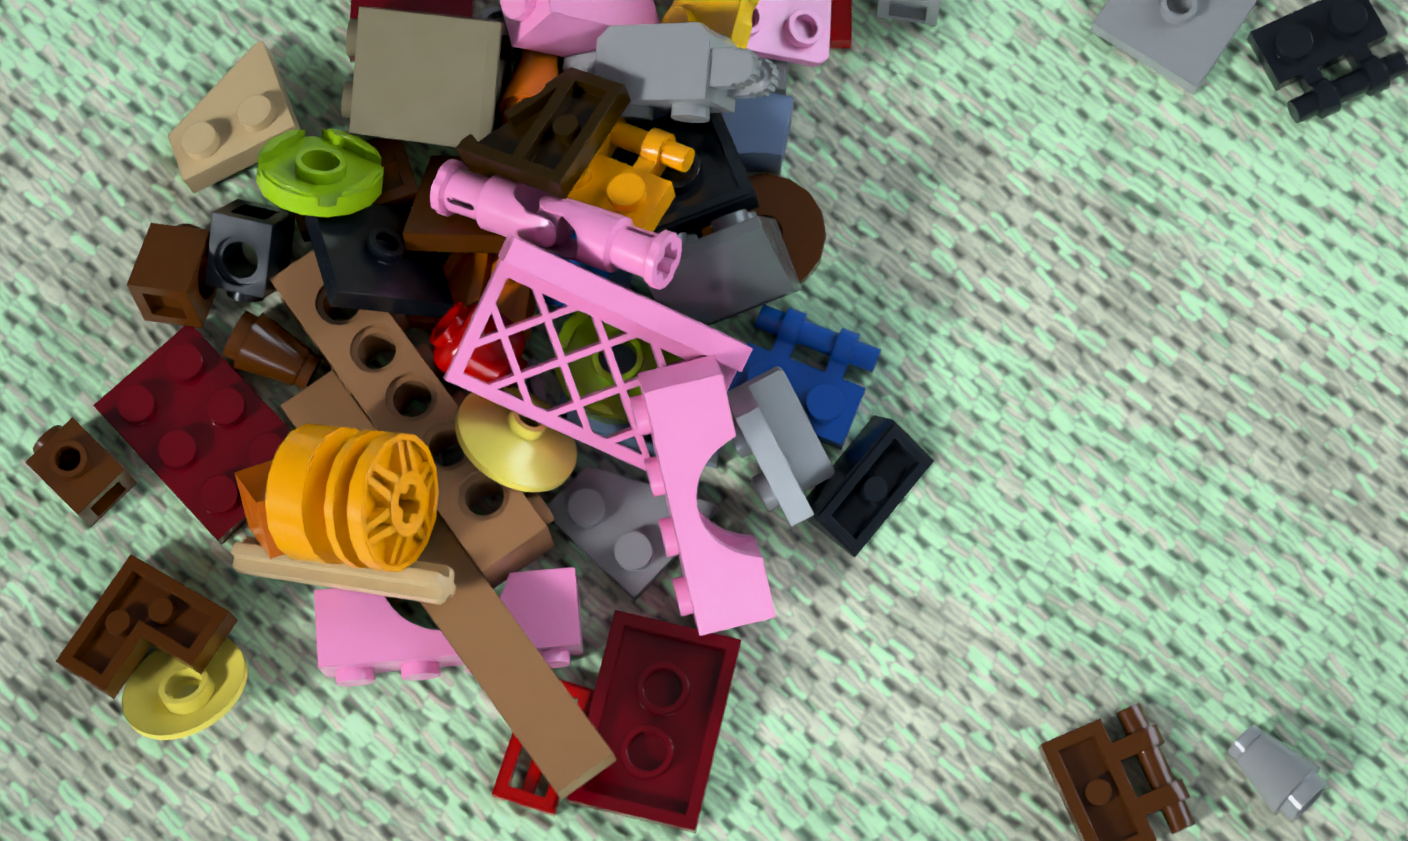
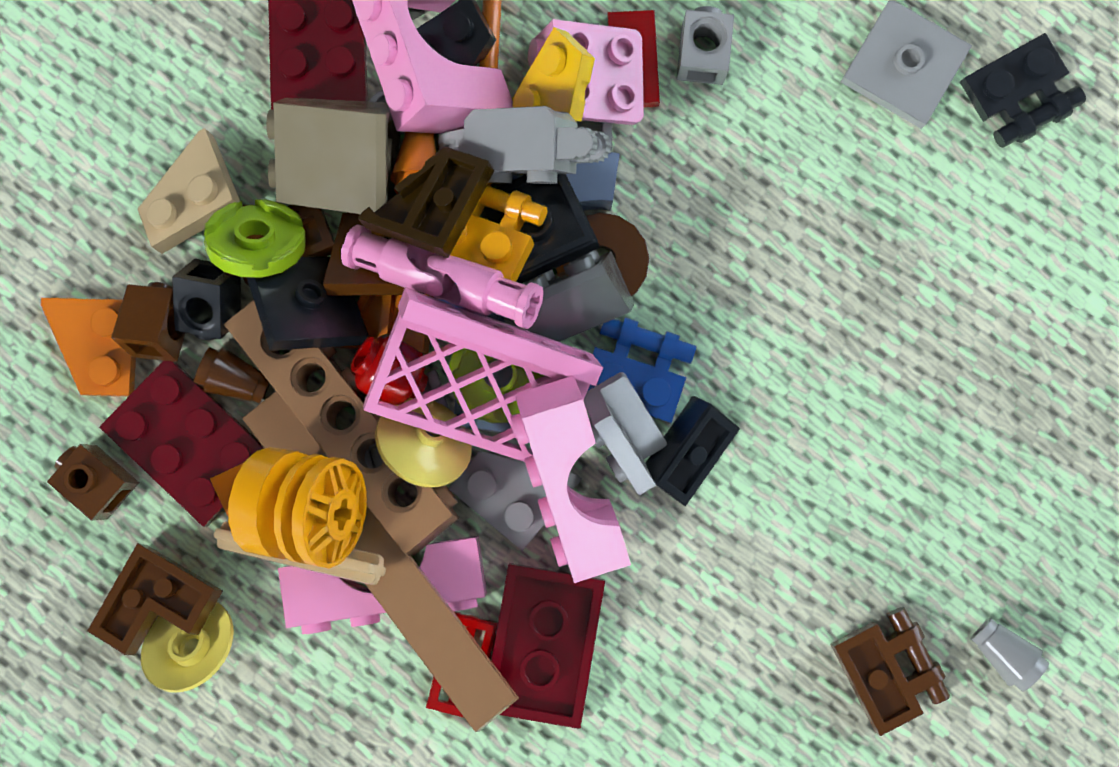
camera: 10 degrees left, 10 degrees up
none -> orange wing [41,298,136,397]

